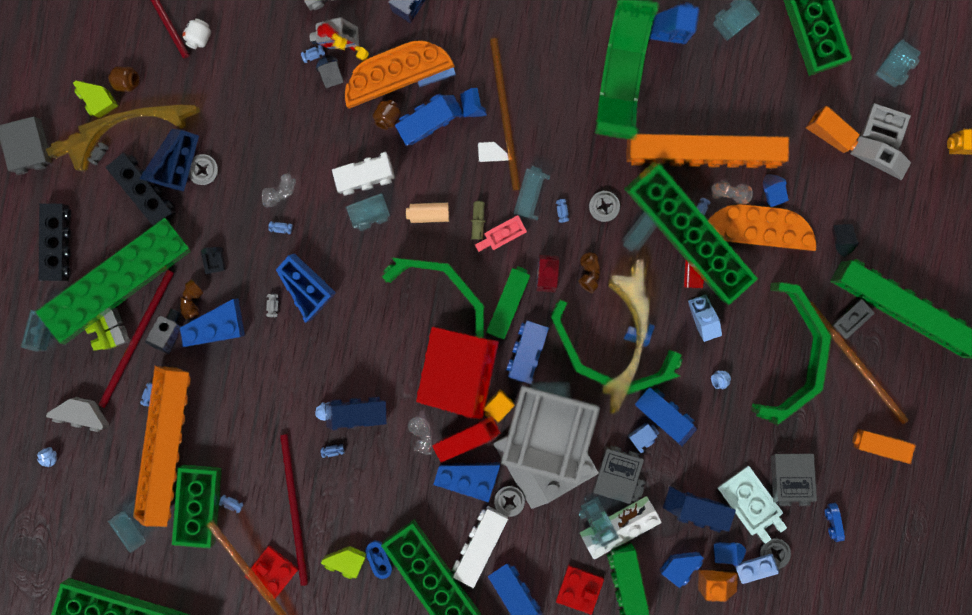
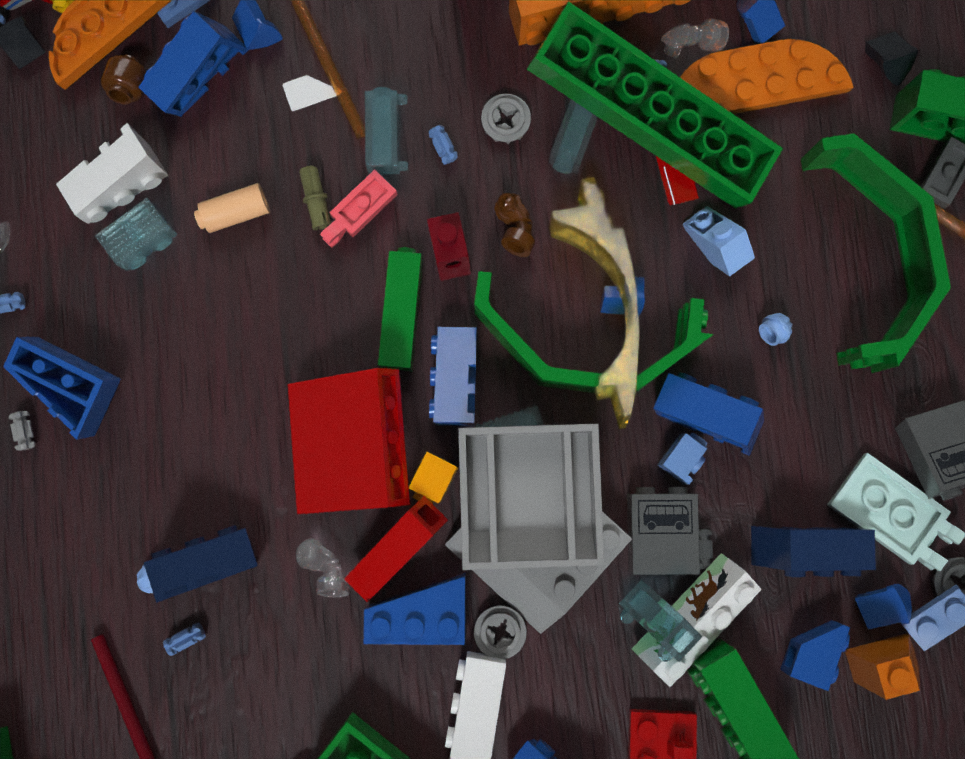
camera: 15 degrees left, 5 degrees down
green panel [382,258,484,338] -> none

